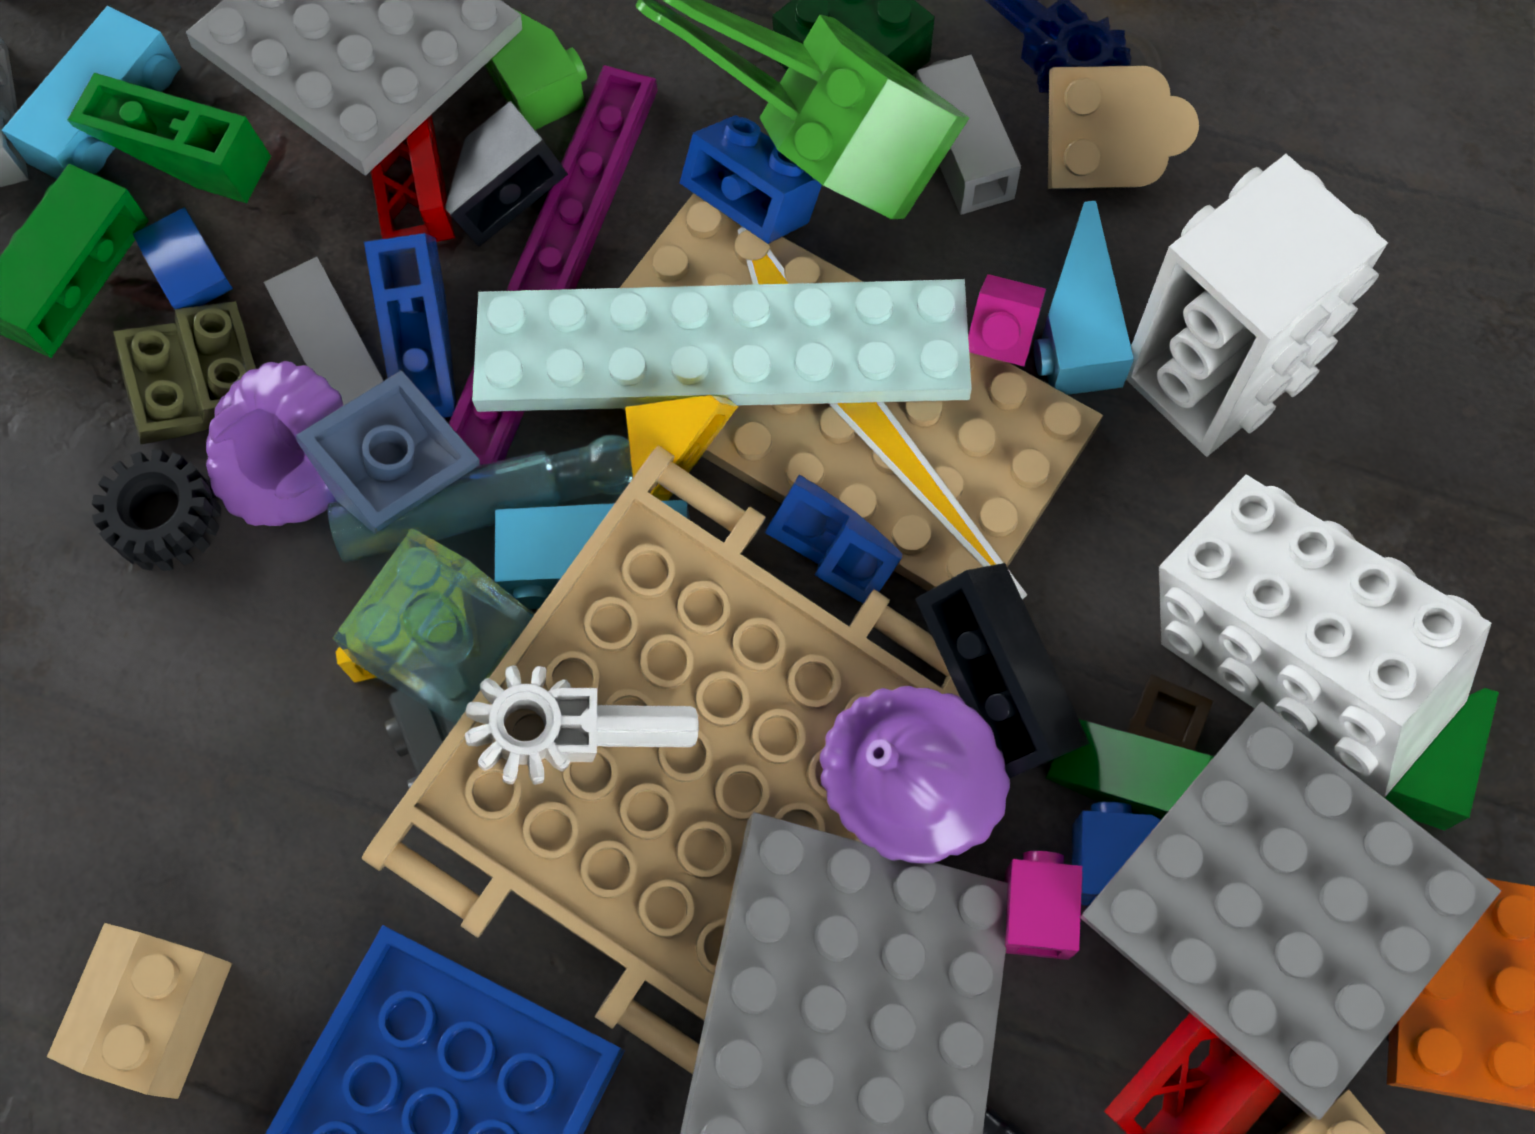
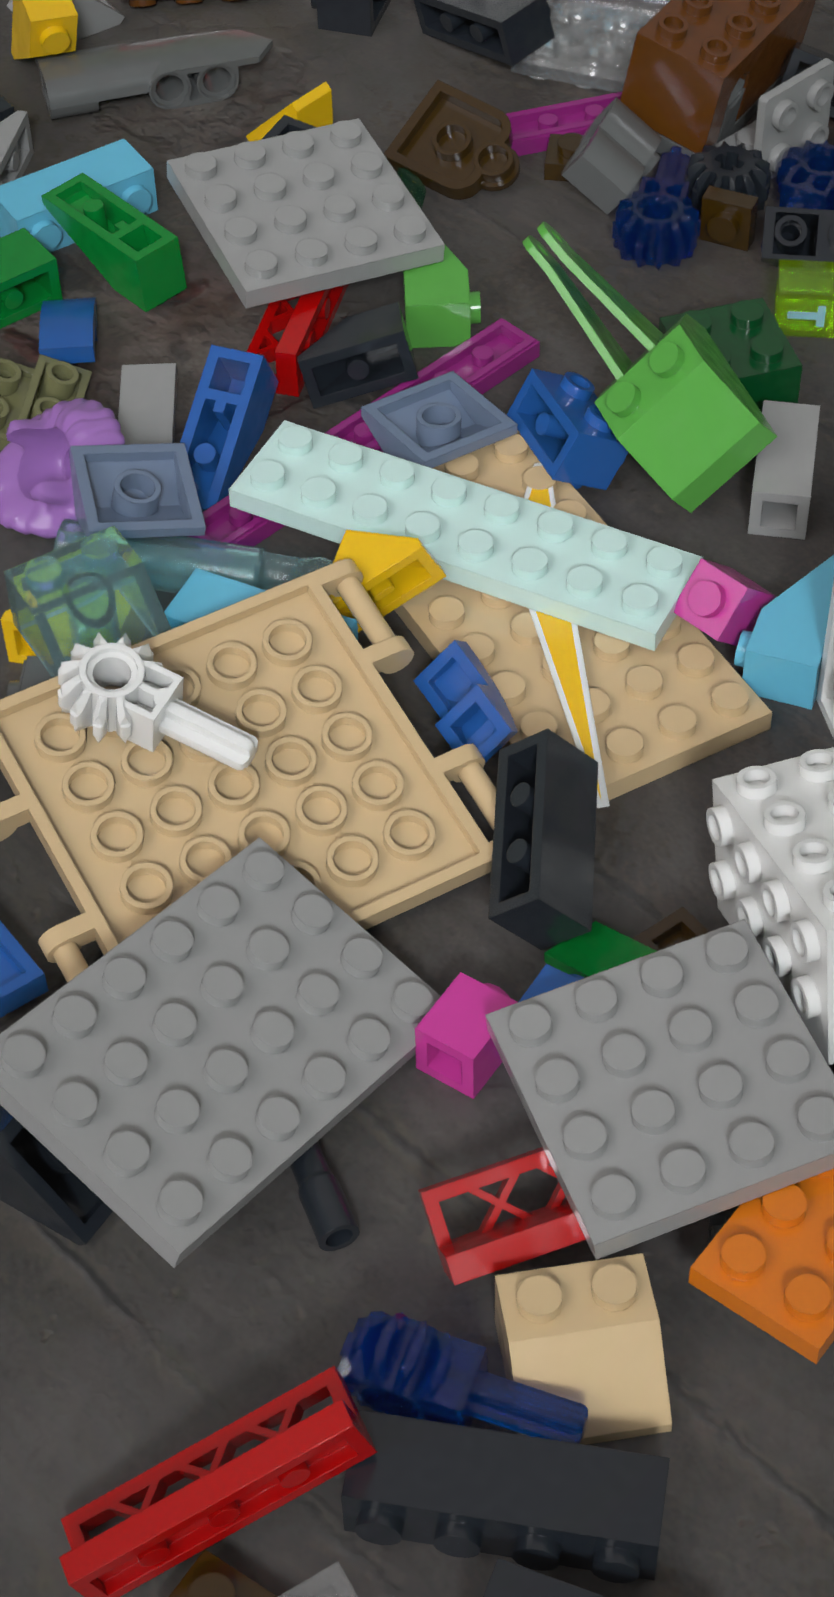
camera: 25 degrees right, 20 degrees down
medium lavender piece [820,686,1010,863] -> none
none -> sand blue slope [361,371,518,468]

